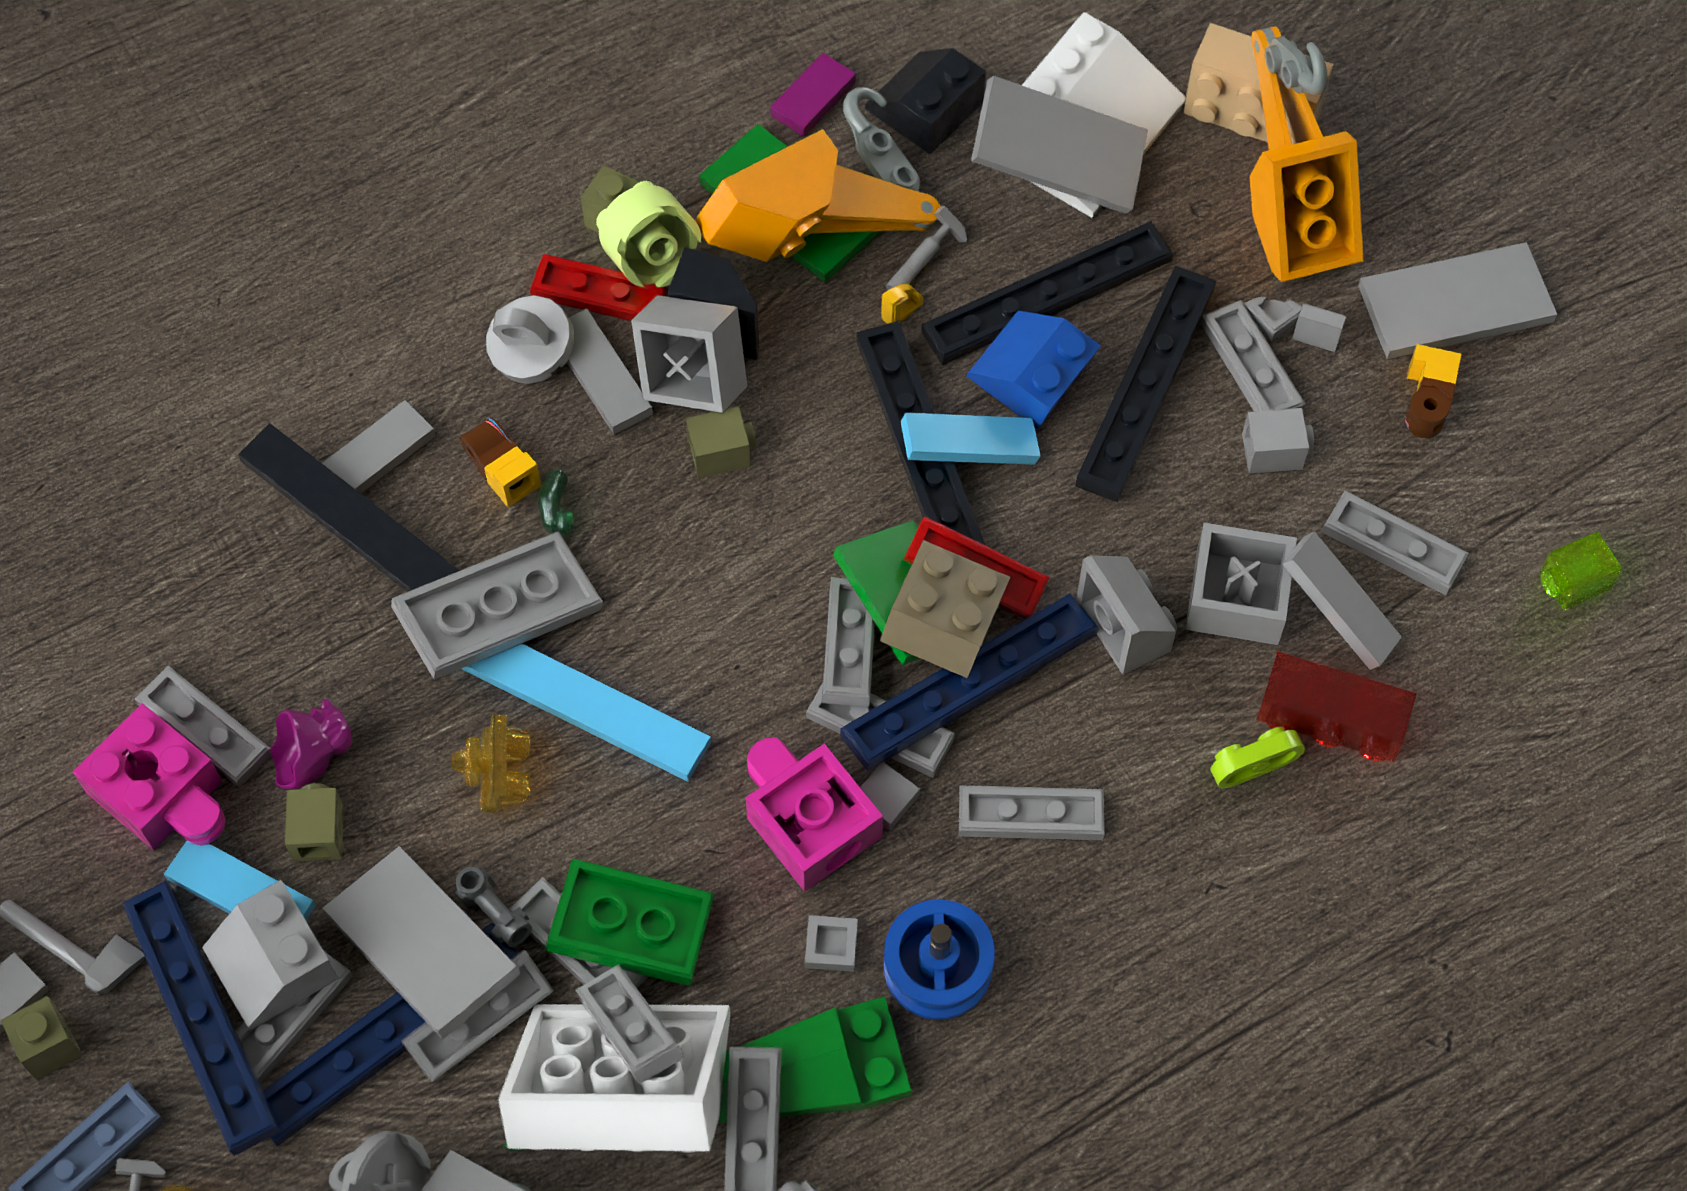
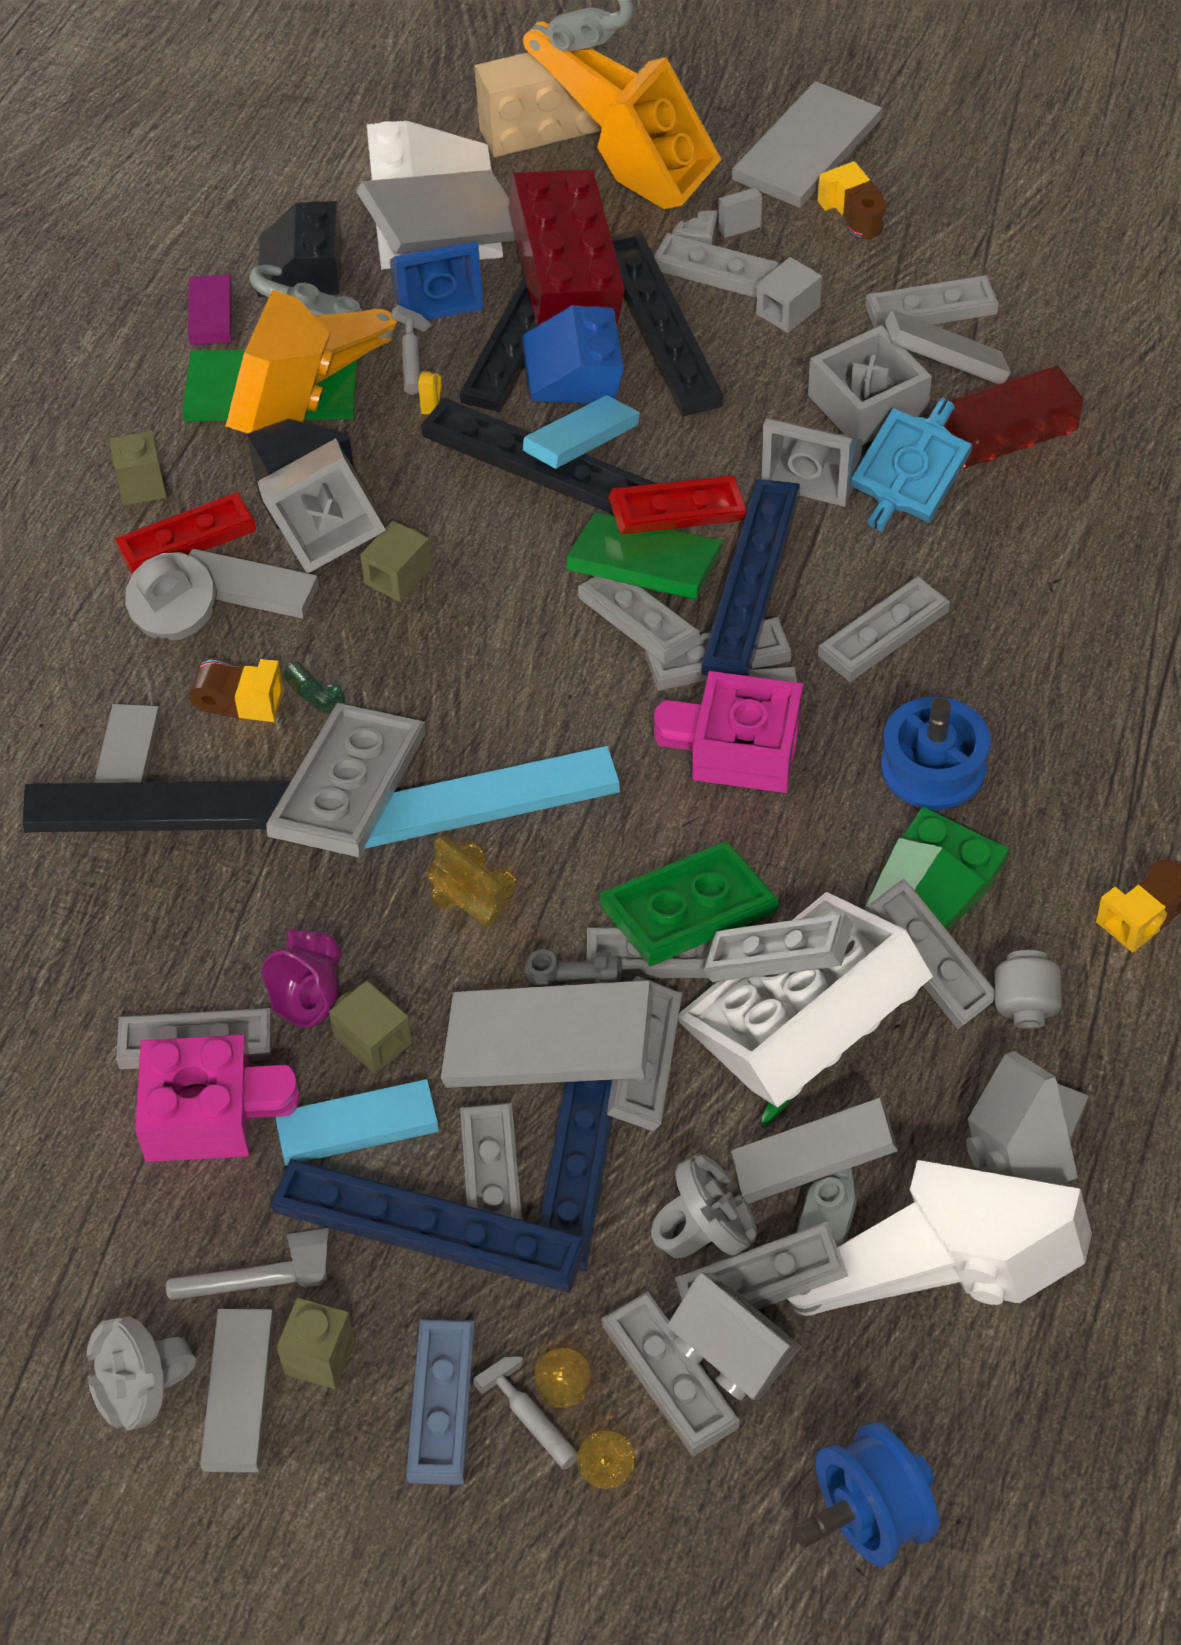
camera: 40 degrees left, 10 degrees down
light grey slope [202,880,339,1031] -> none
yellowish green brick [596,181,701,288] -> none
light grey tile [805,915,858,972] -> none
dark tan brick [880,540,1010,678] -> none
lime plate [1210,727,1305,788] -> none
clear neon green brick [1539,531,1622,610] -> none
none -> blue slope [389,241,484,325]
none -> dark red brick [508,169,625,326]
none -> dark azure plate [851,398,972,531]

